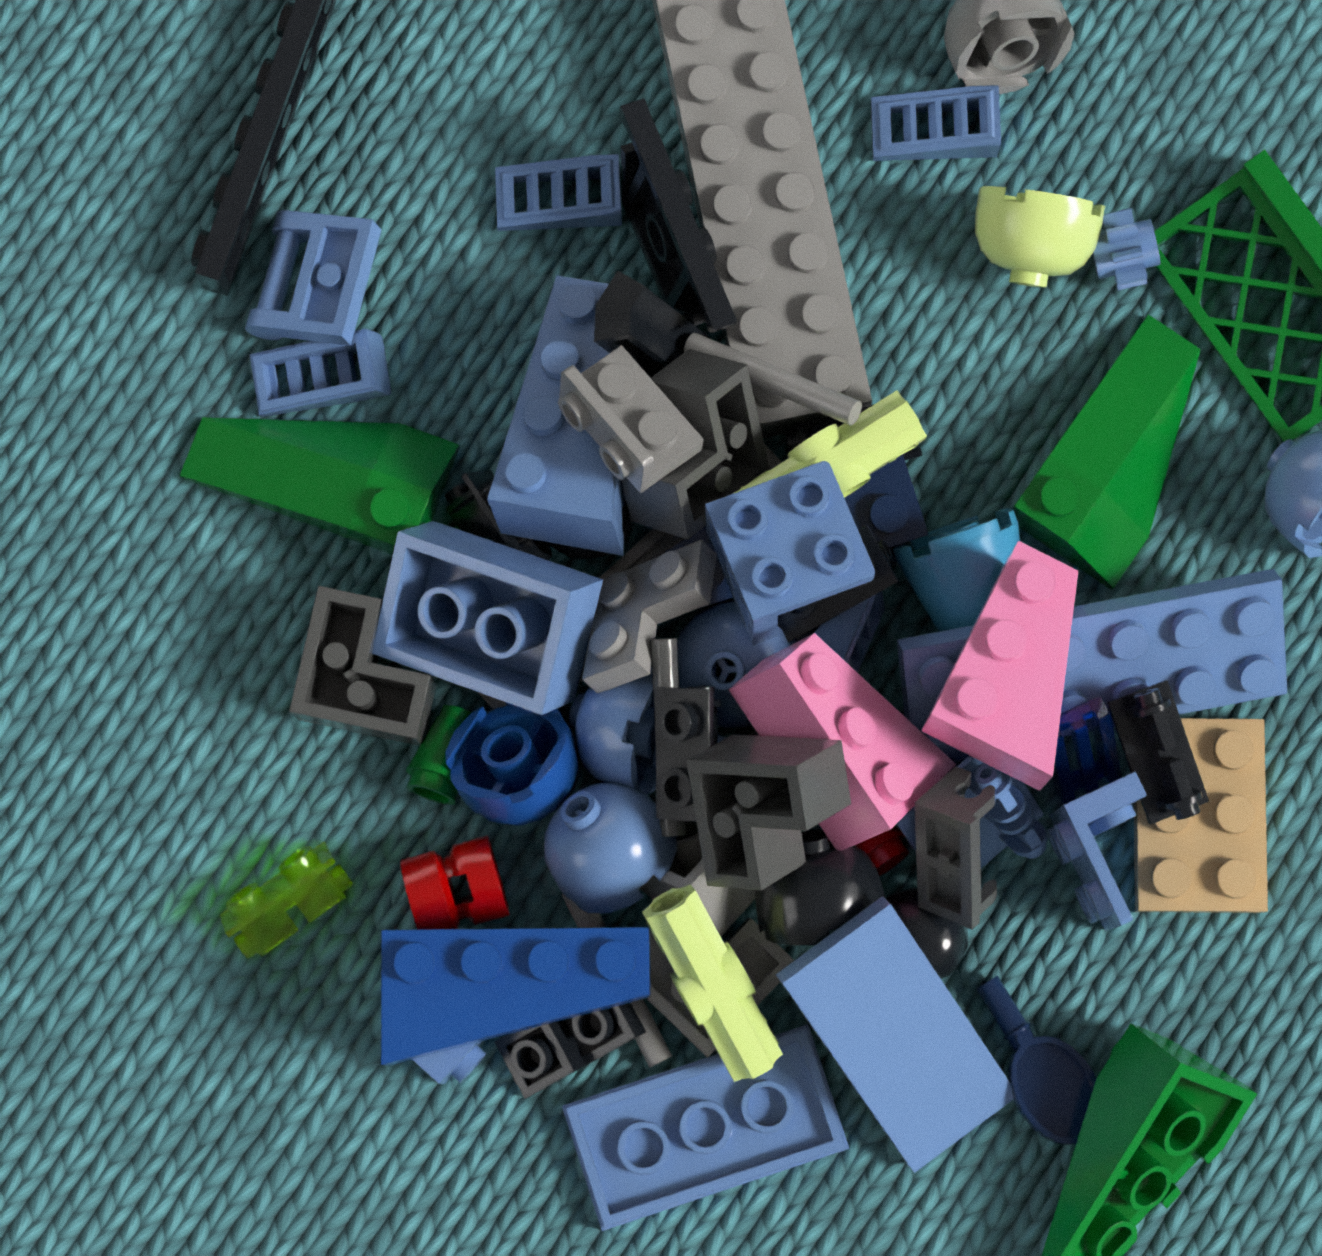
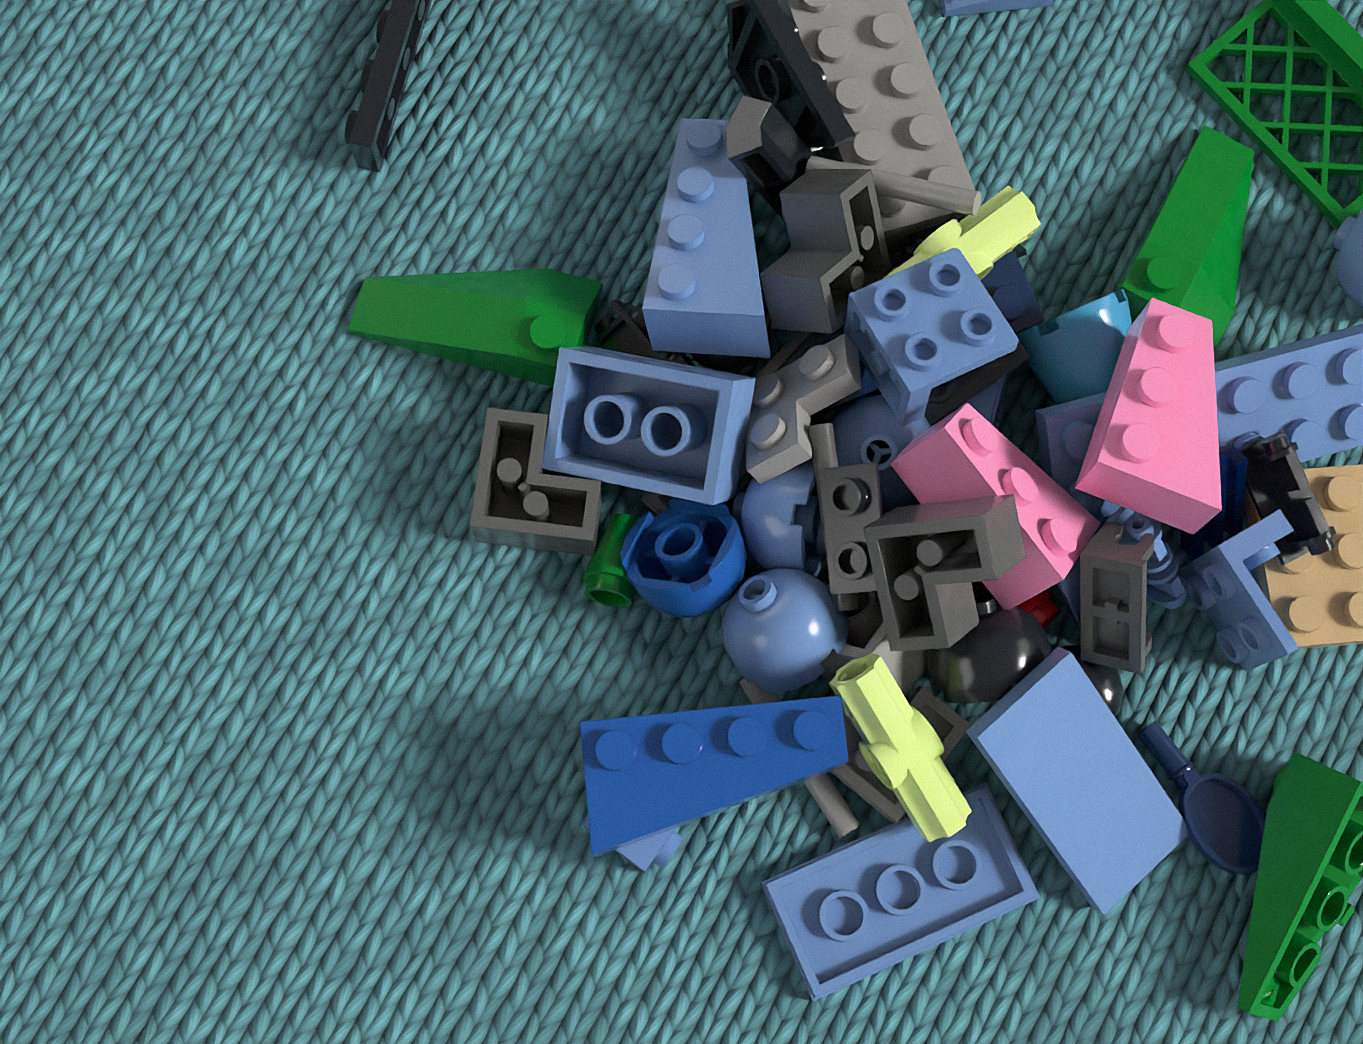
camera: 15 degrees left, 5 degrees down
clear neon green hinge [219,841,354,959] -> none
medium blue plate [245,210,381,346] -> none
medium blue slope [249,329,391,417] -> none
red wheel [400,835,510,930] -> none
medium blue slope [495,154,622,231] -> none
black slope [495,1003,646,1099] -> none
light grey bracket [558,345,704,494] -> none
yellowish green cylinder [975,186,1105,288] -> none
medium blue gear [1092,208,1161,291] -> none

